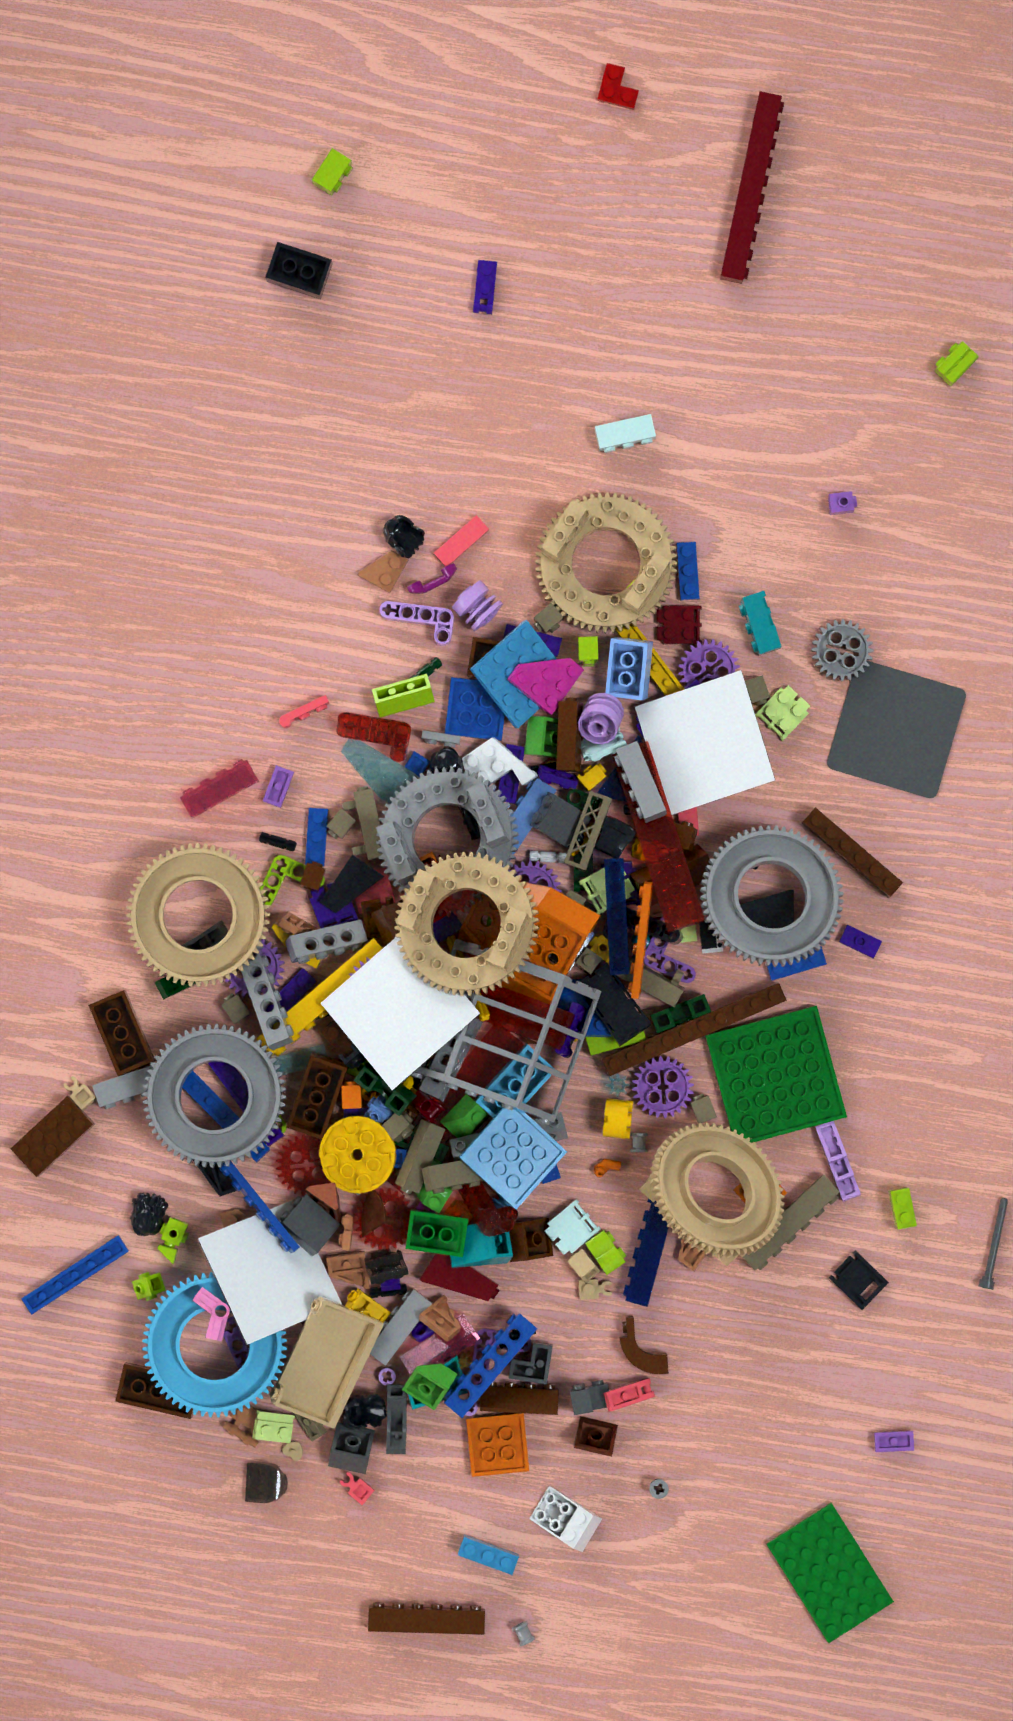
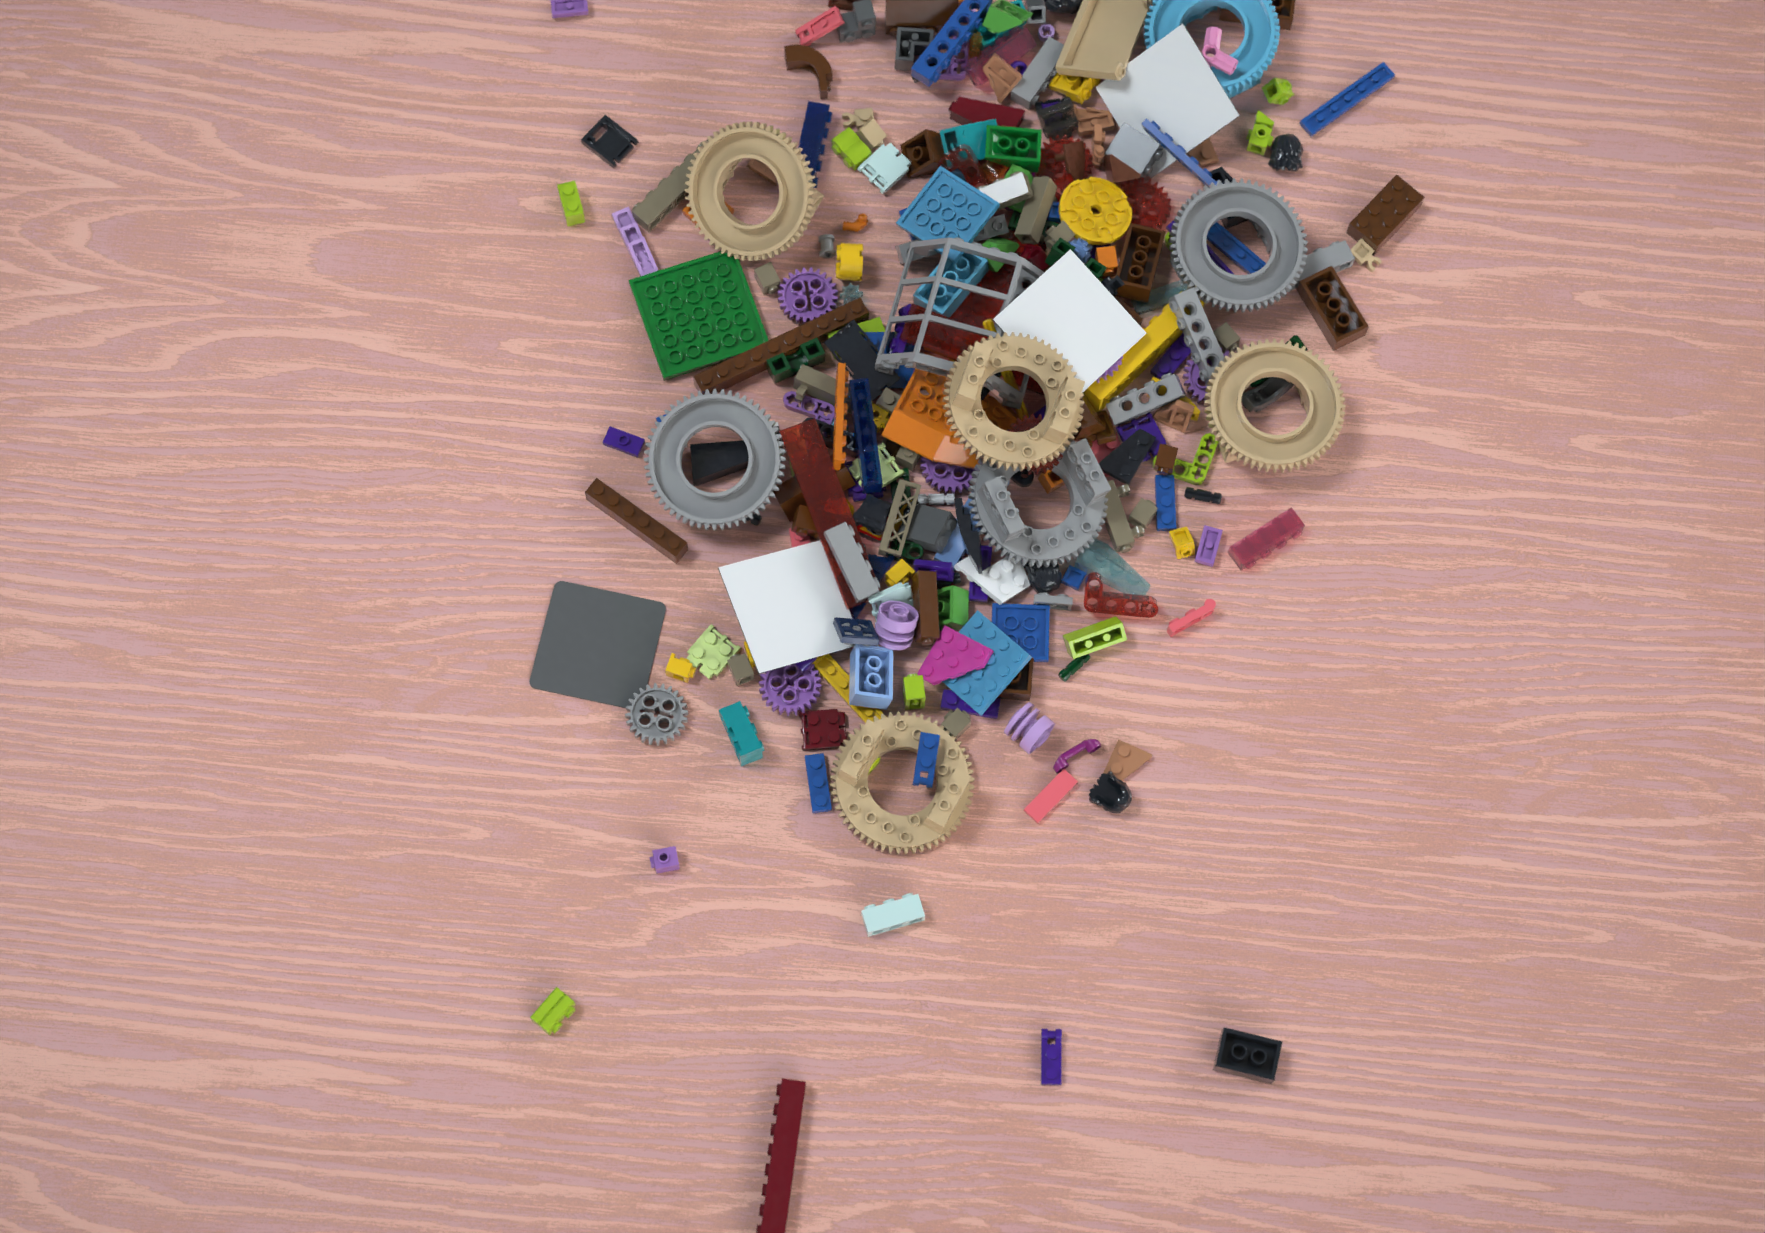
camera: 170 degrees right, 15 degrees down
lime brick [312,148,353,196] -> none
lavender beam [380,601,454,646] -> none
dark grey piece [978,1198,1008,1290] -> none
none -> yellow brick [665,653,696,683]
none -> dark blue piece [833,617,879,646]
none -> blue plate [912,732,940,788]
none -> black slope [954,498,983,574]
none -> yellow bracket [1169,526,1195,559]

